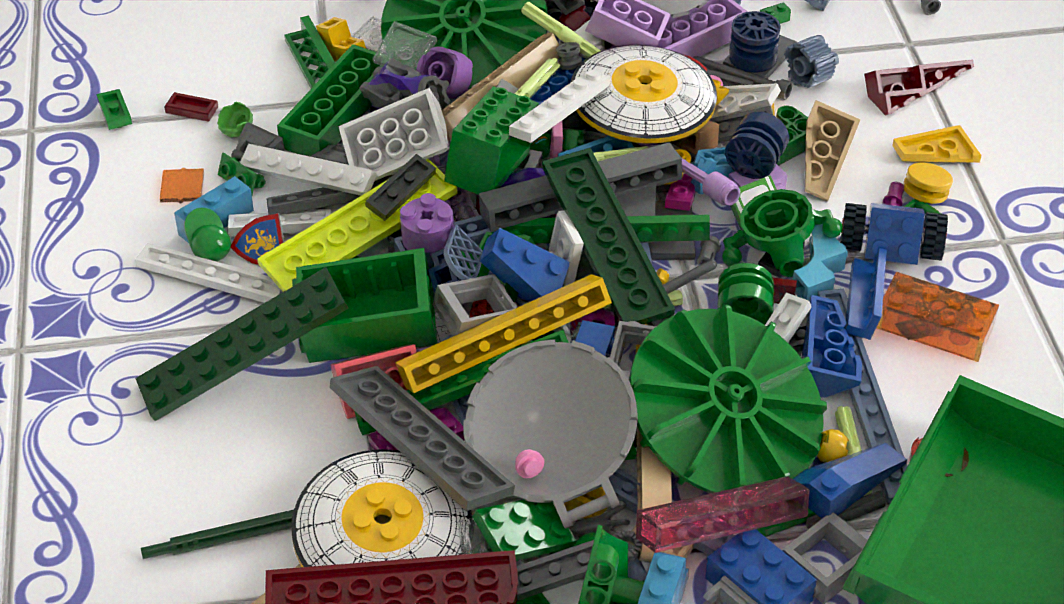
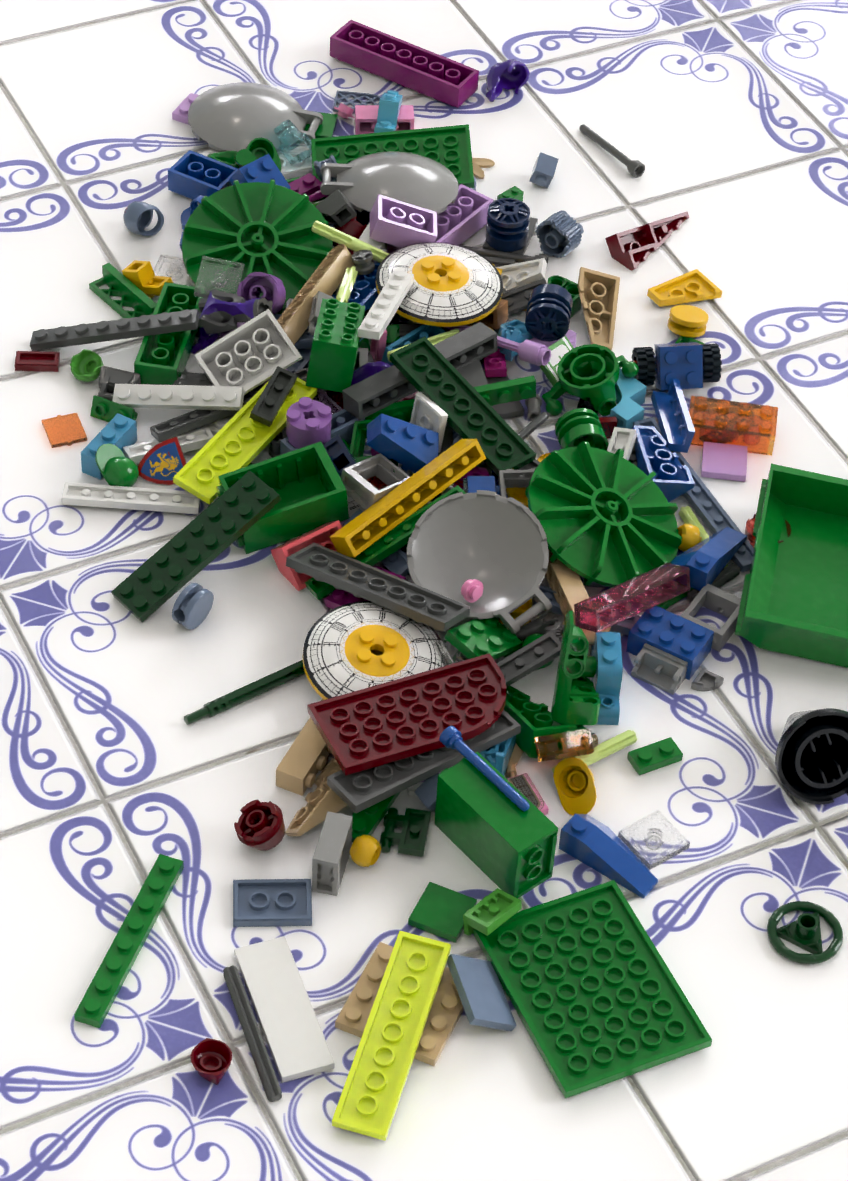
camera: 20 degrees left, 0 degrees up
sand blue window [444,224,483,280] -> none
magenta axle [882,181,904,206] -> none
none -> dark grey plate [30,309,200,351]
none -> sand blue head [172,583,214,630]
none -> lavender tile [701,442,748,482]

